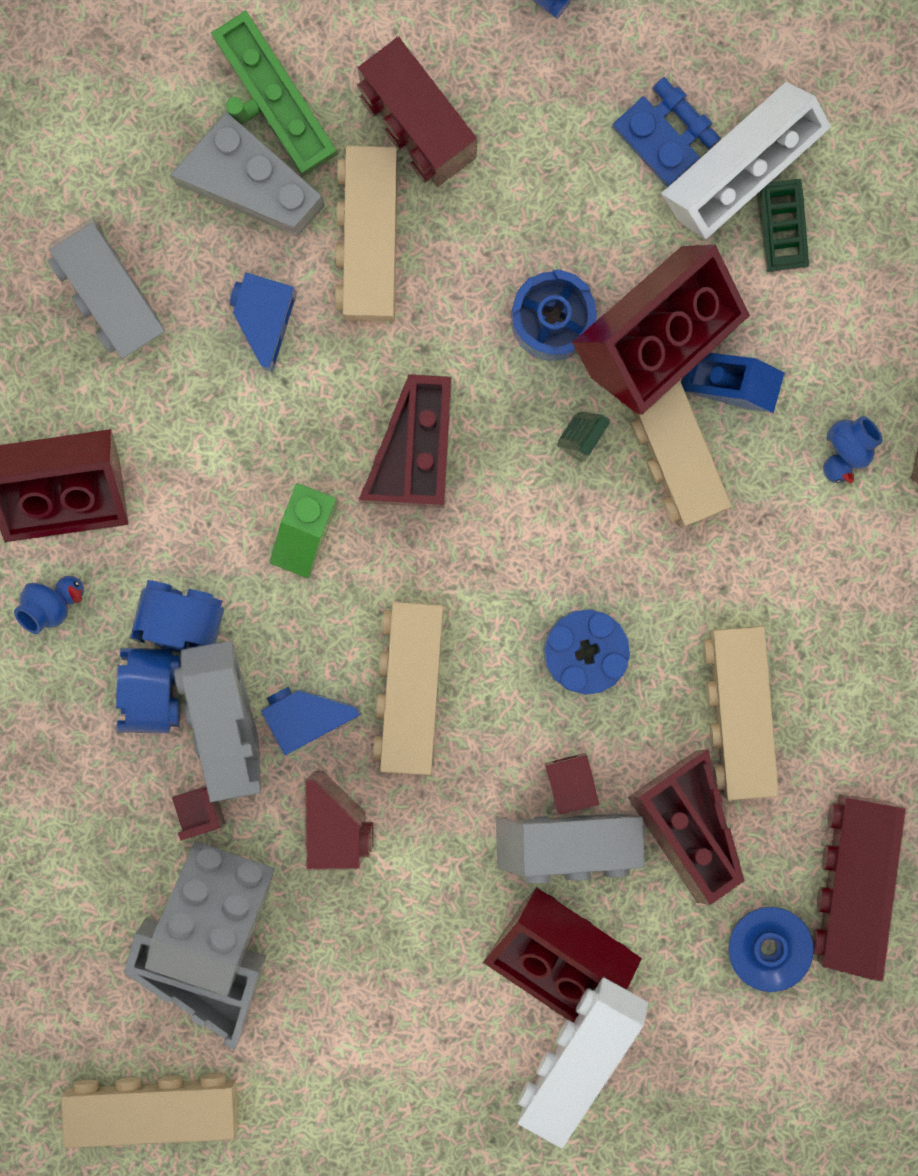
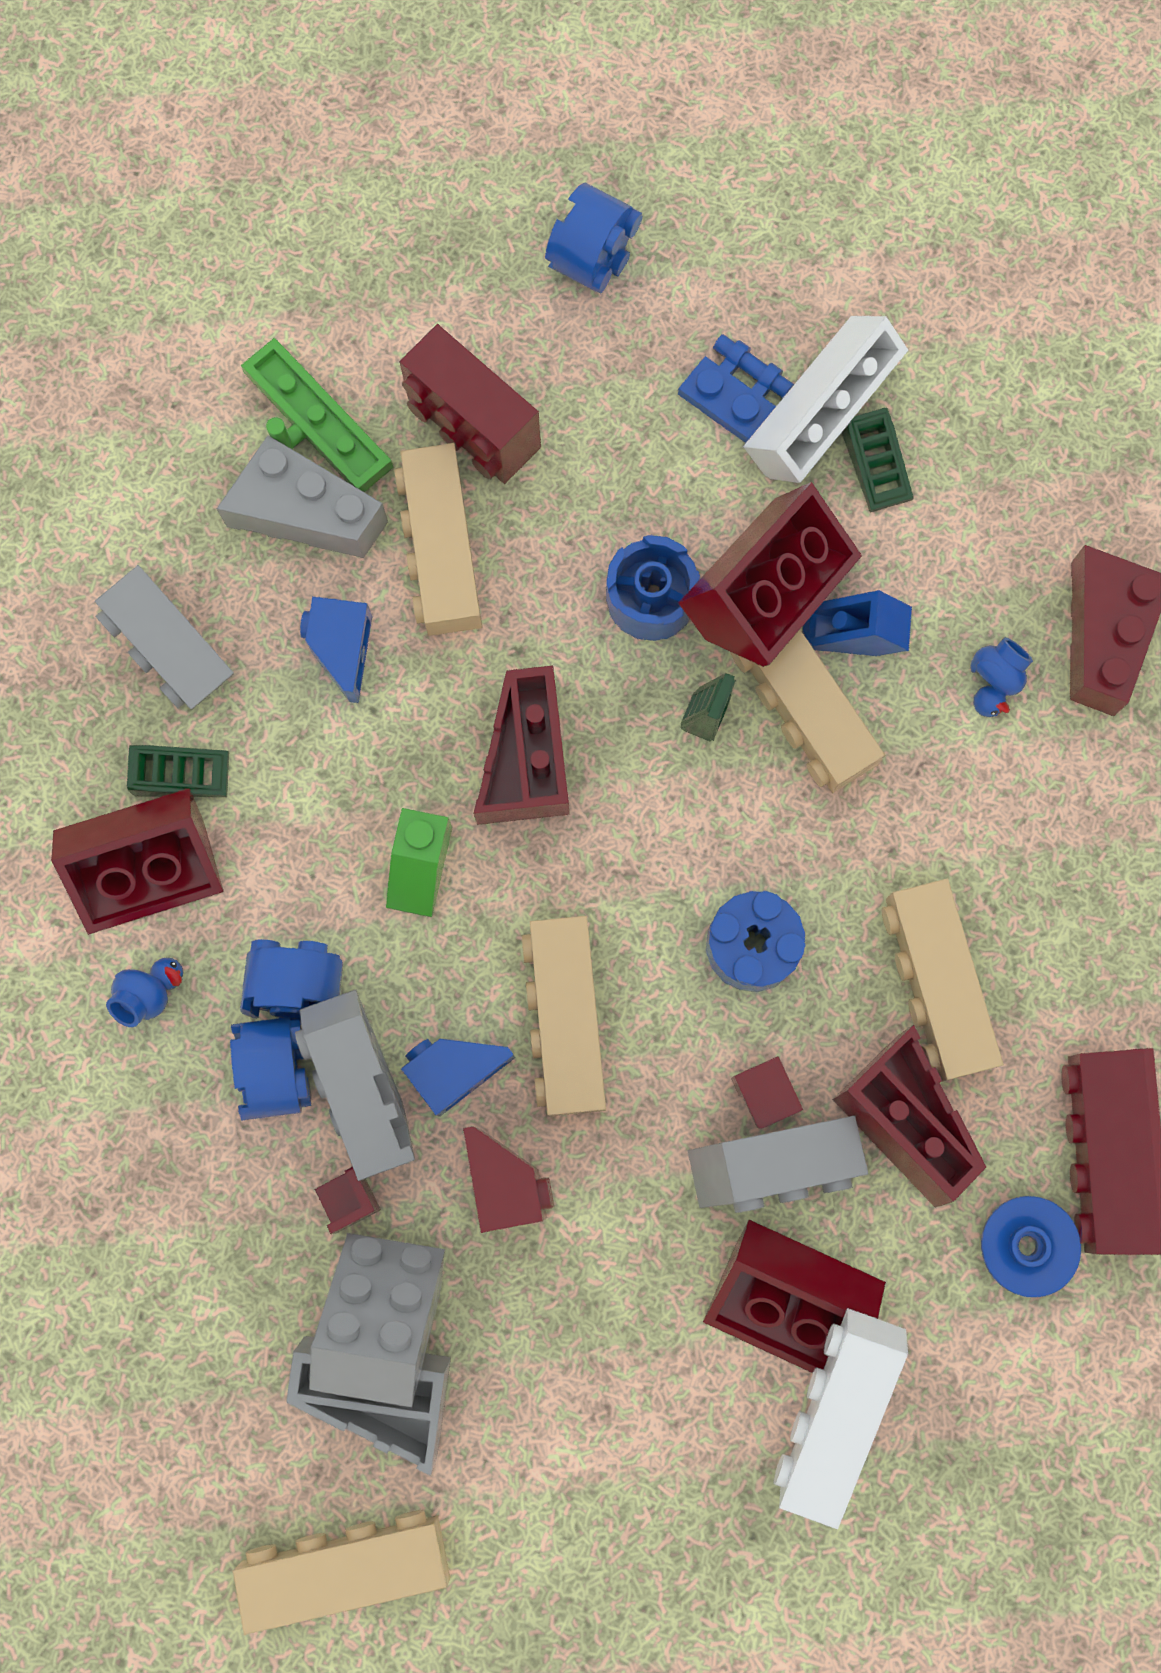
camera: 15 degrees left, 10 degrees down
none -> dark green slope [127,745,229,797]

